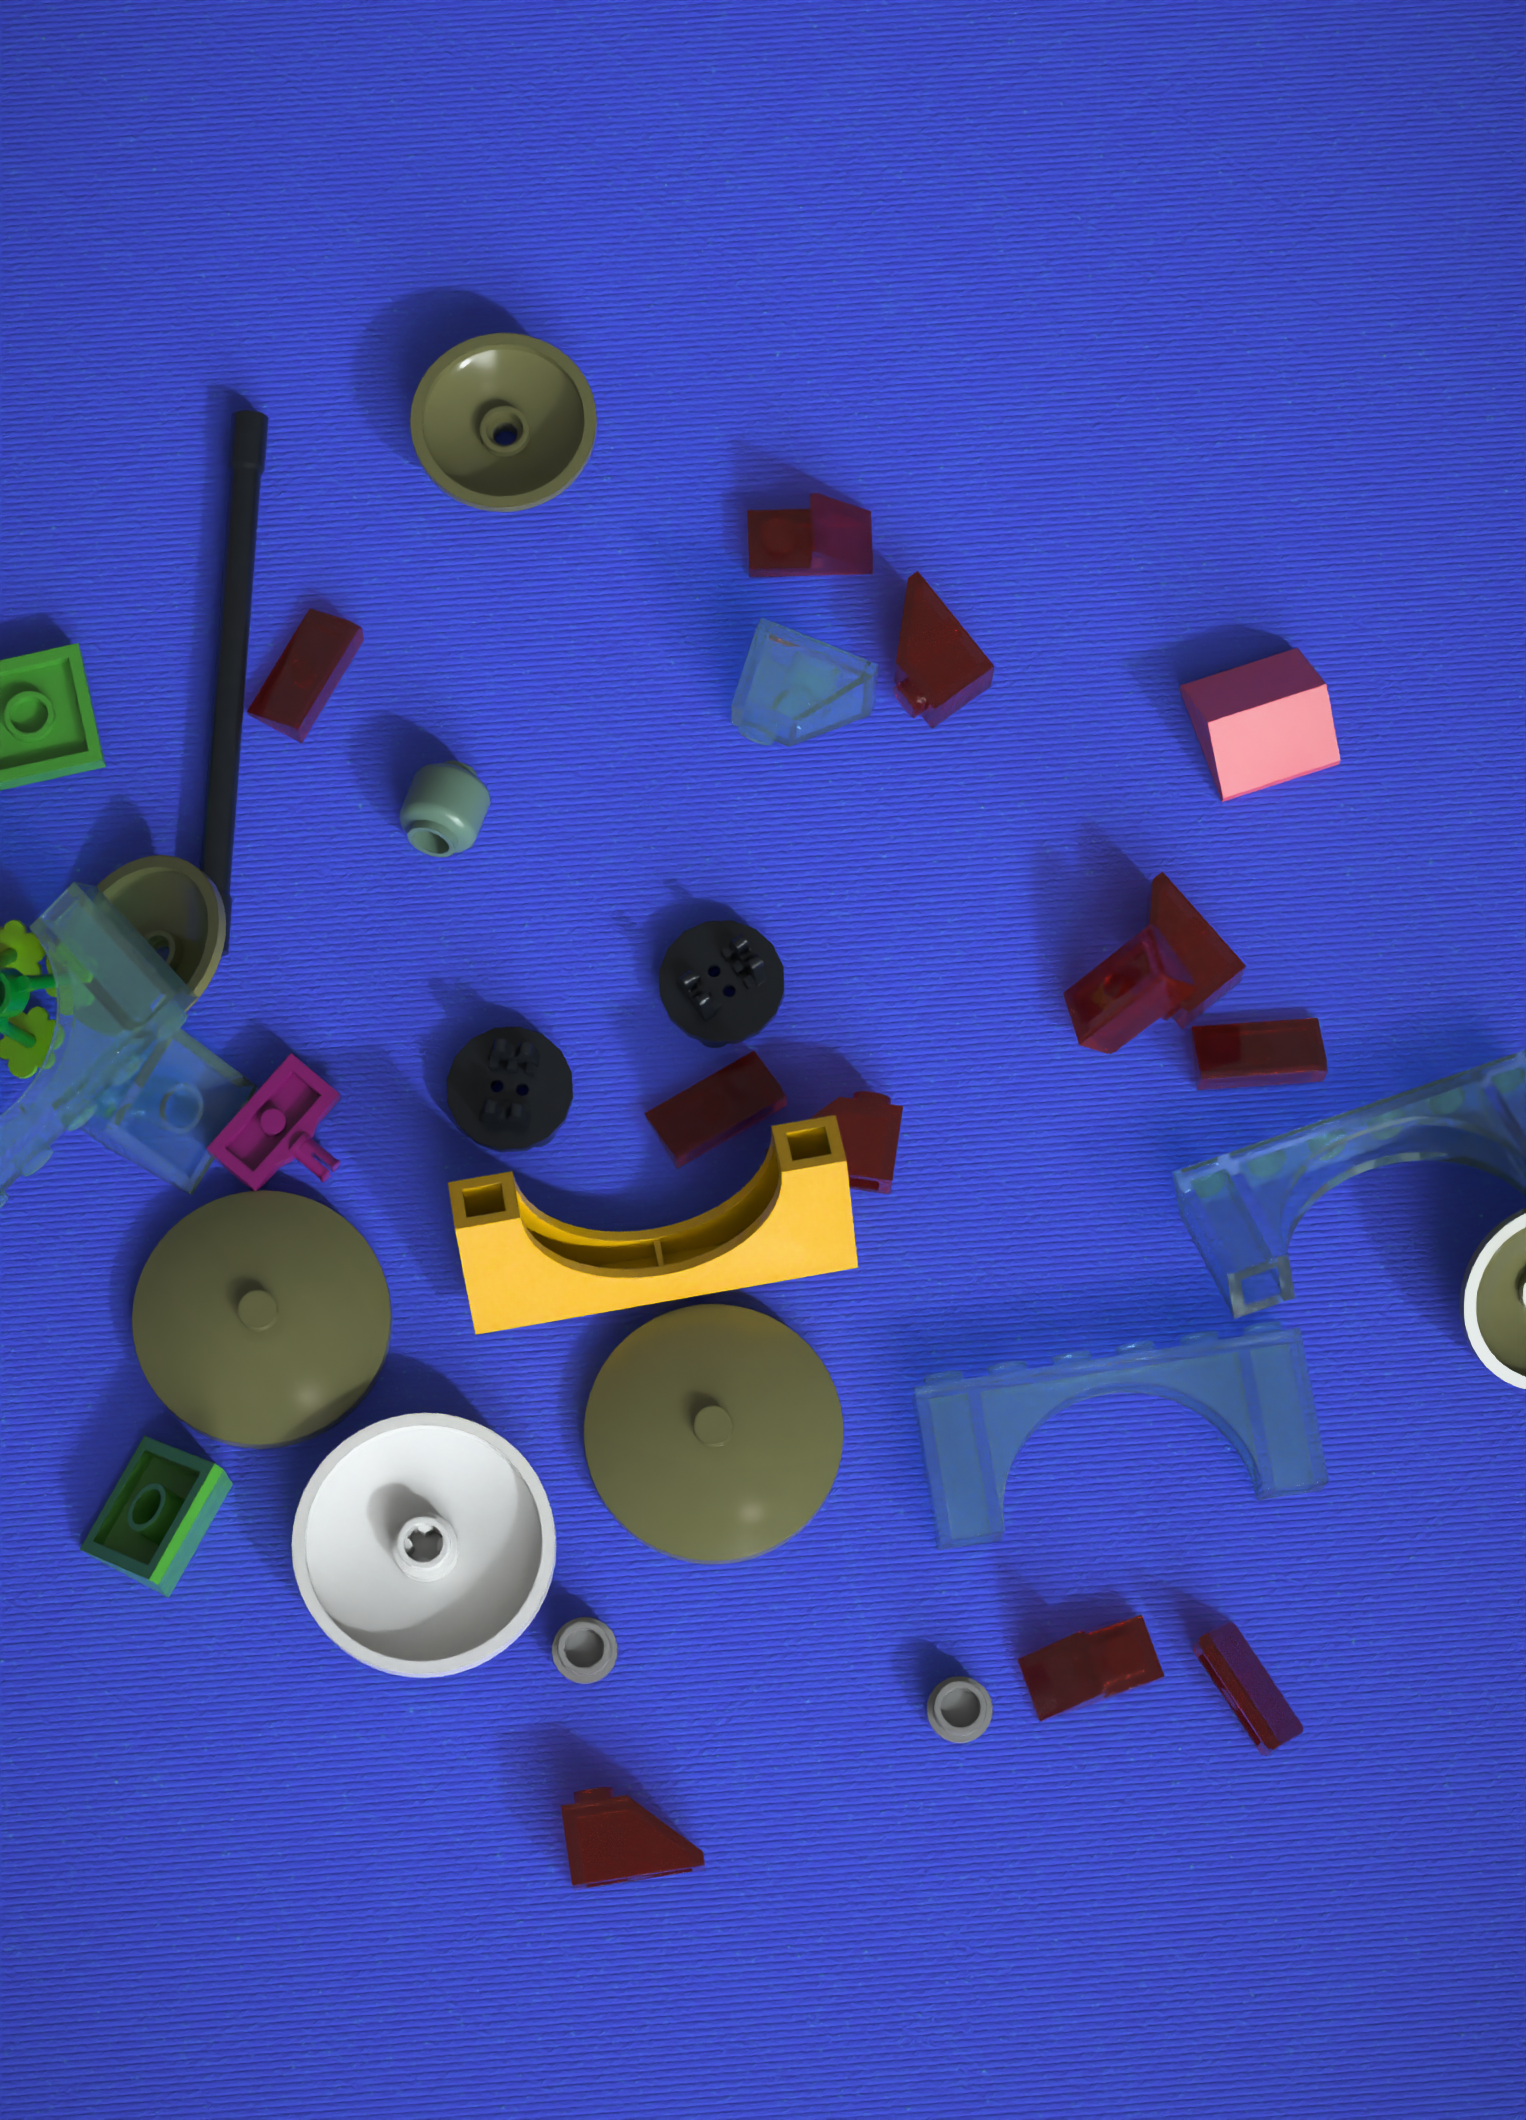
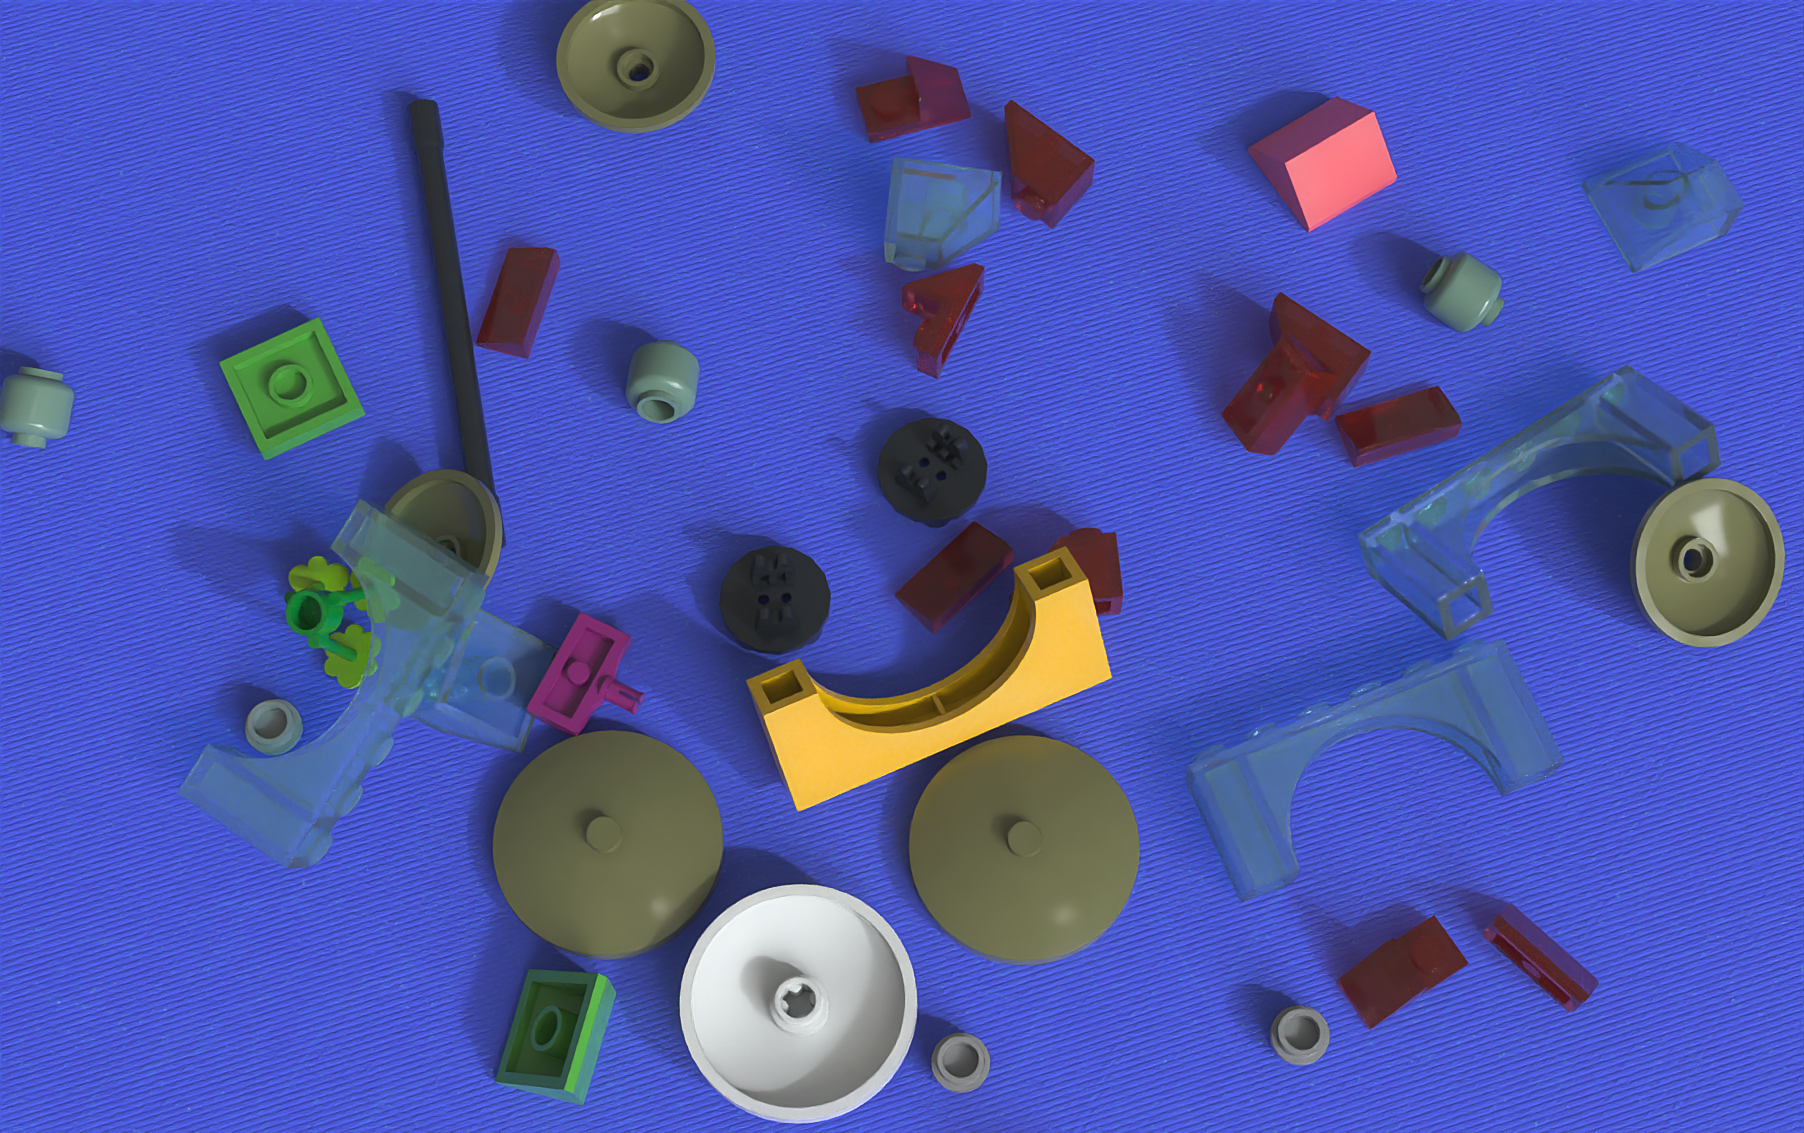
camera: 10 degrees left, 5 degrees down
none -> clear red slope [902,263,985,379]
none -> sand green head [1419,251,1505,333]

